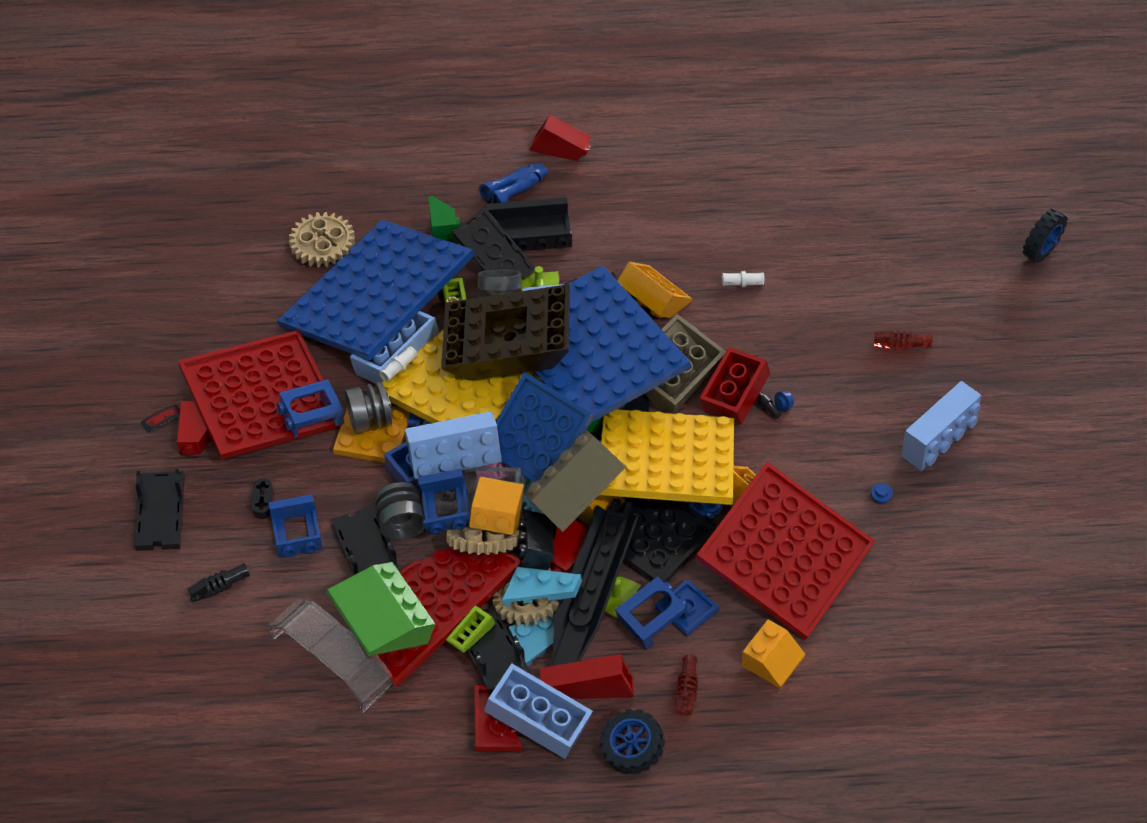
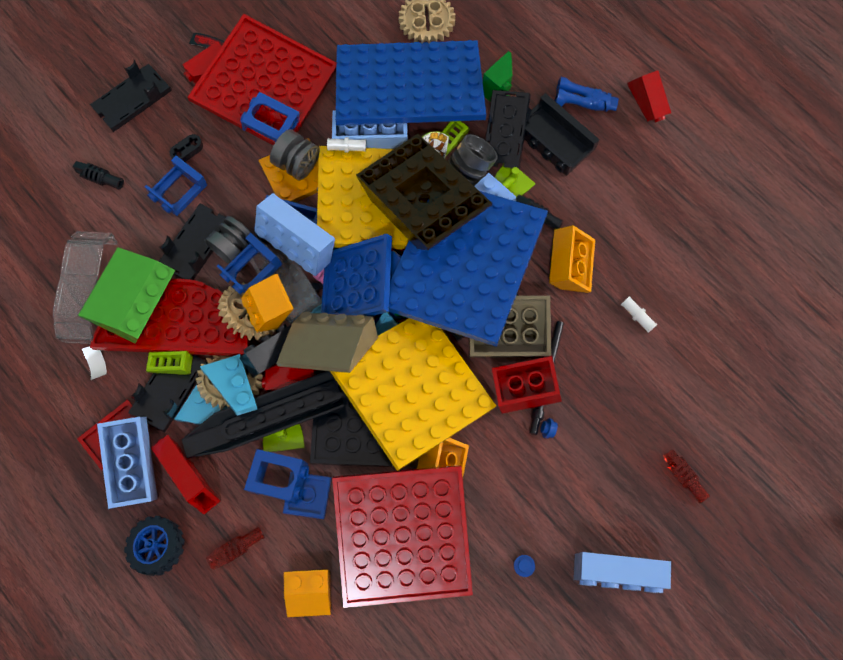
camera: 50 degrees right, 20 degrees up
none -> white sticker [82,346,107,380]

